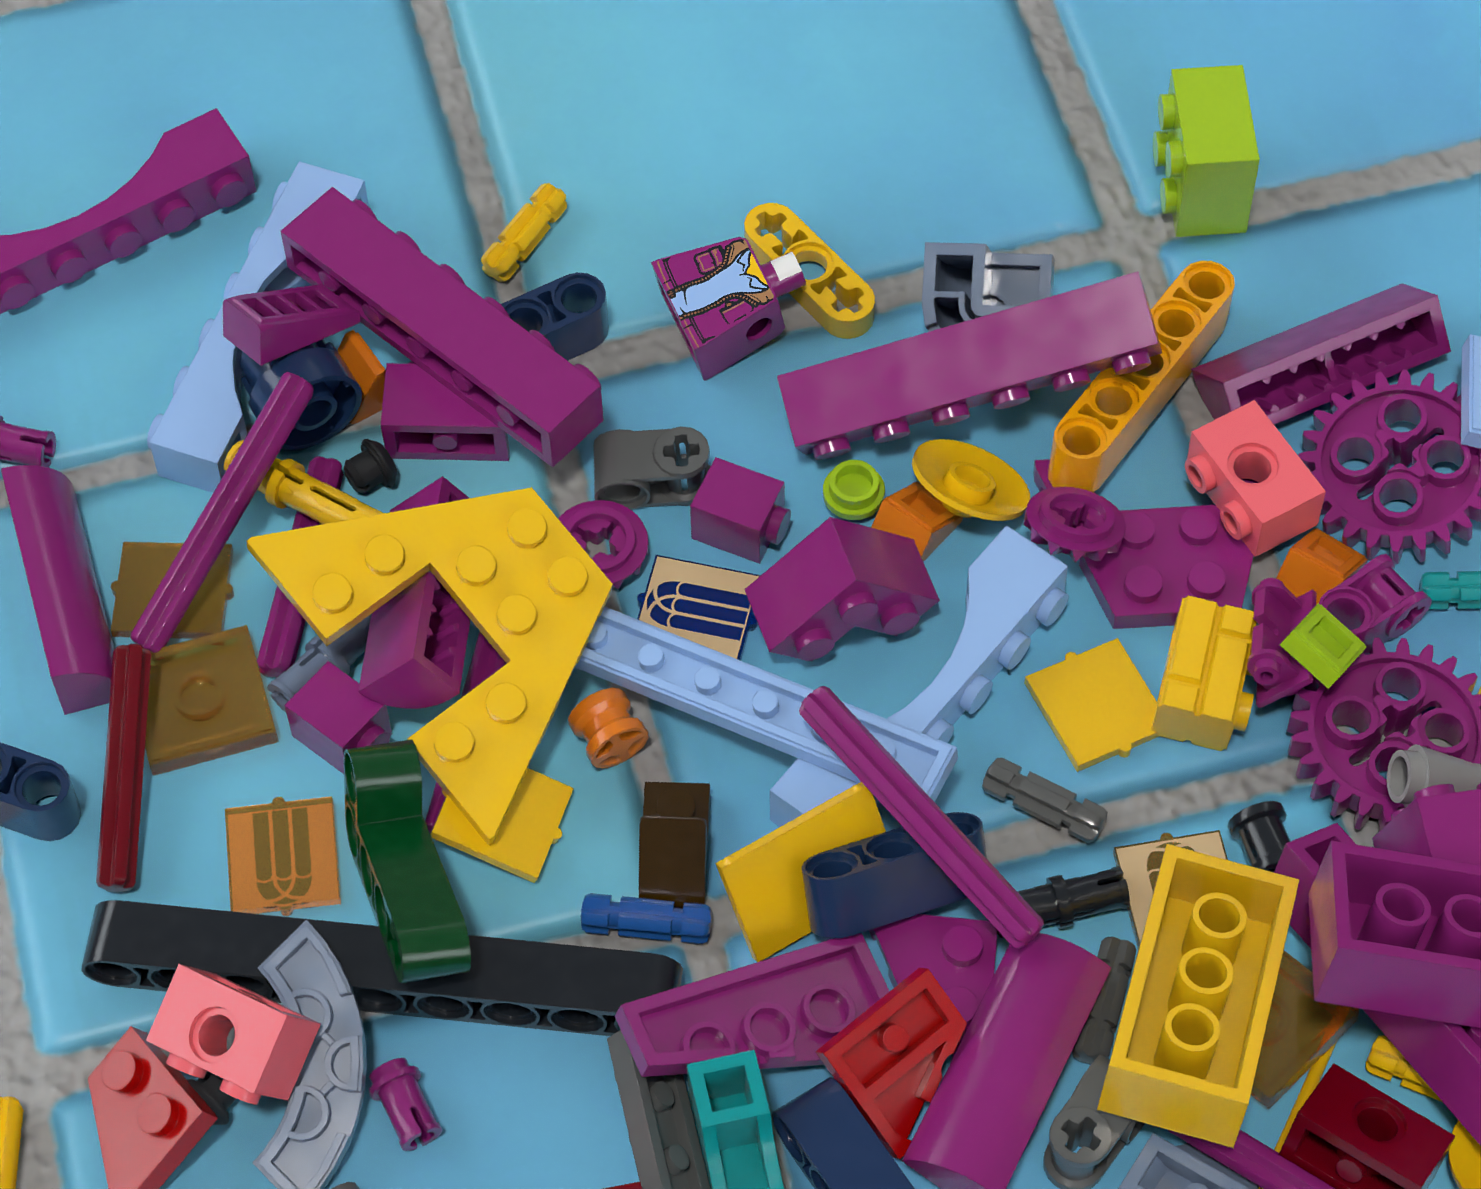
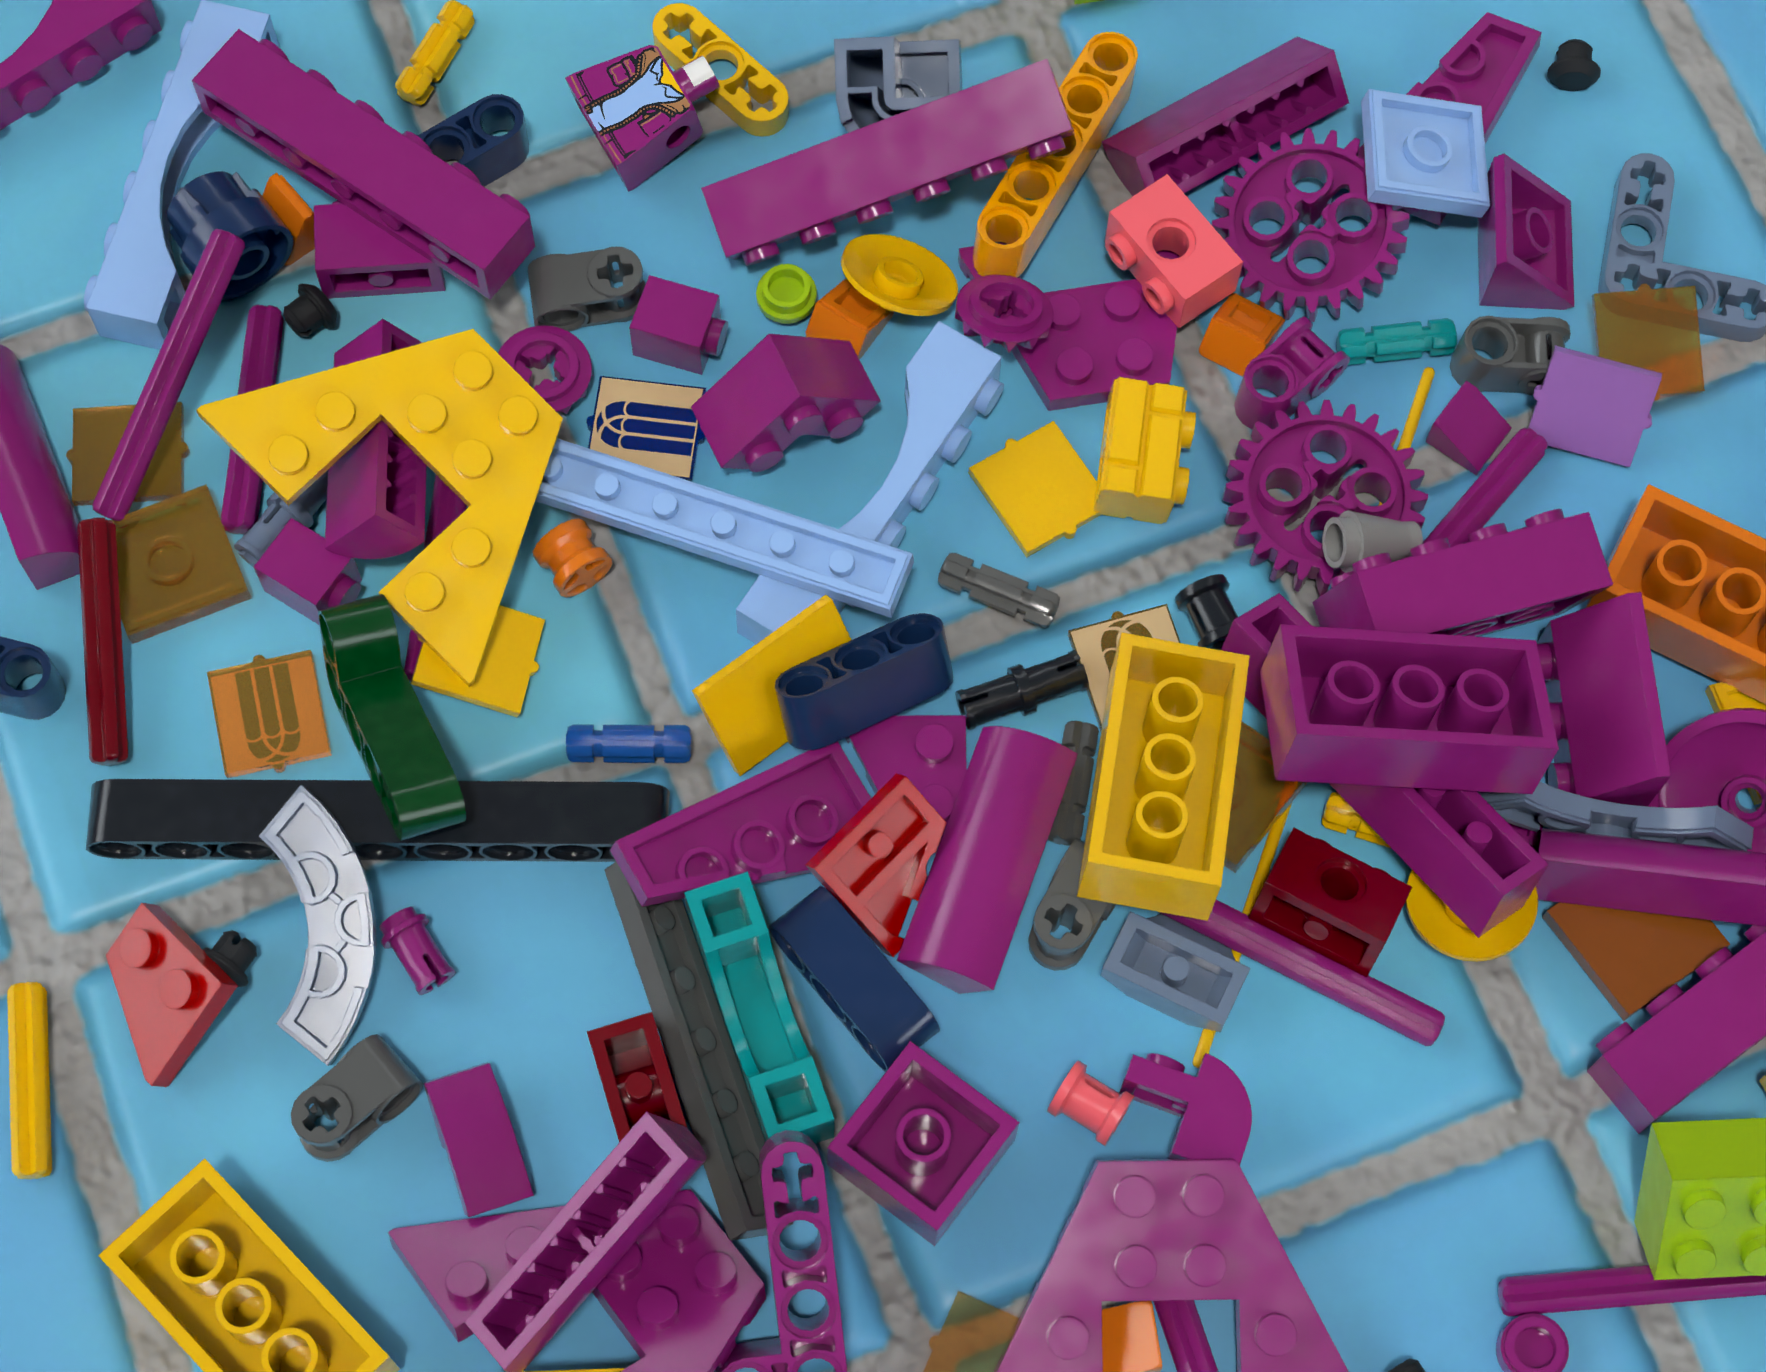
camera: 10 degrees left, 10 degrees up
coral brick [146,964,321,1105] -> none
magenta slope [223,284,360,365] -> none
yellow pin [223,440,384,524] -> none
dark brown slope [639,782,710,908] -> none
magenta axle [799,686,1044,949] -> none
magenta hinge [1247,578,1317,708] -> none
lime tile [1280,603,1367,689] -> none

